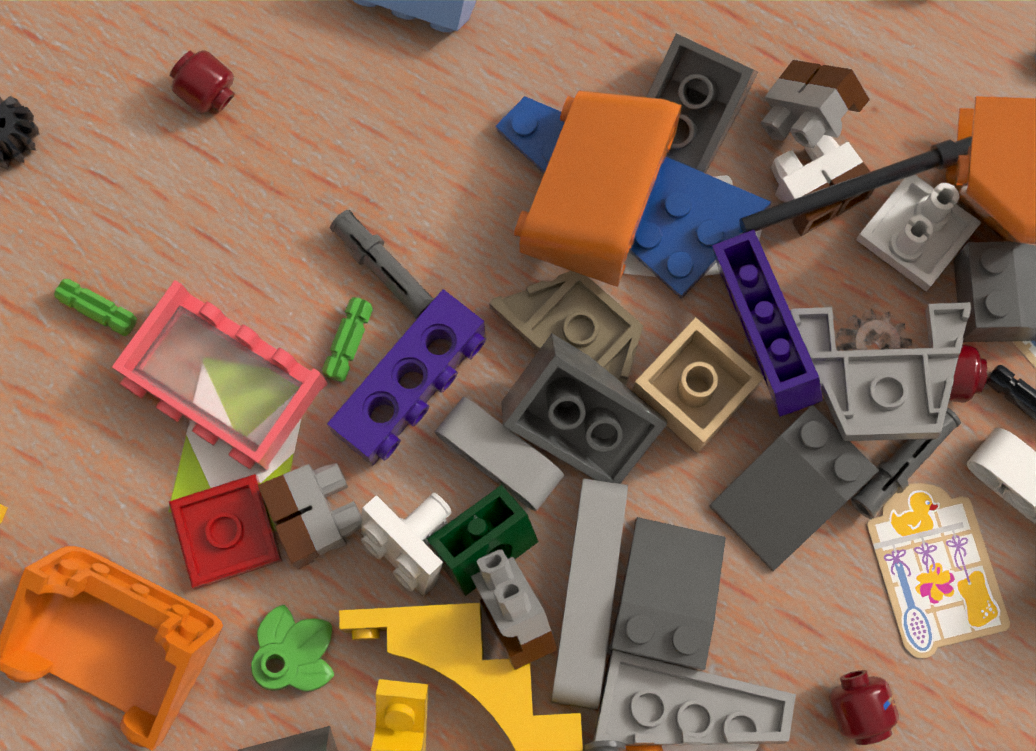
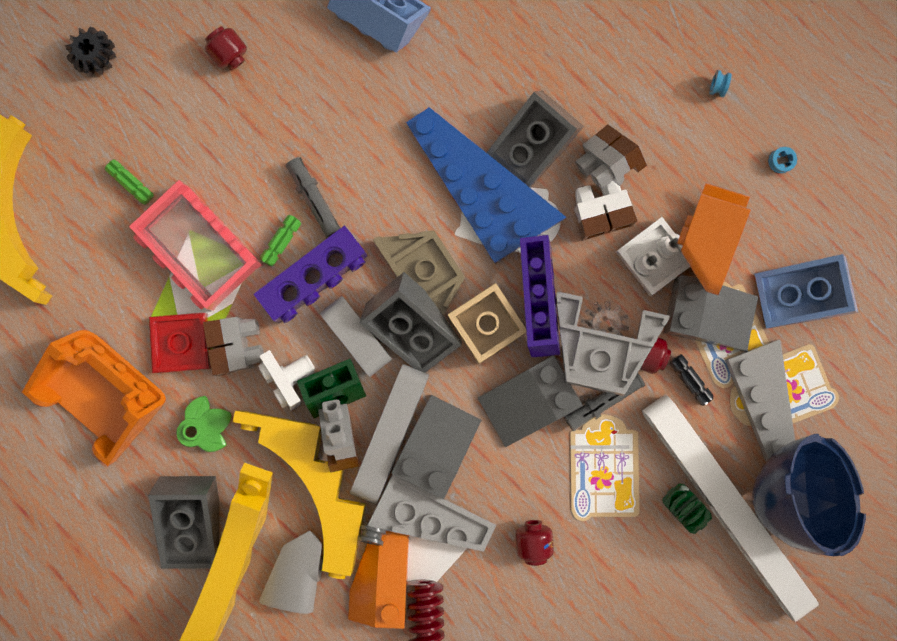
camera: 15 degrees right, 10 degrees up
orange windscreen [514,90,682,287] -> none
black bar [739,136,972,233] -> none

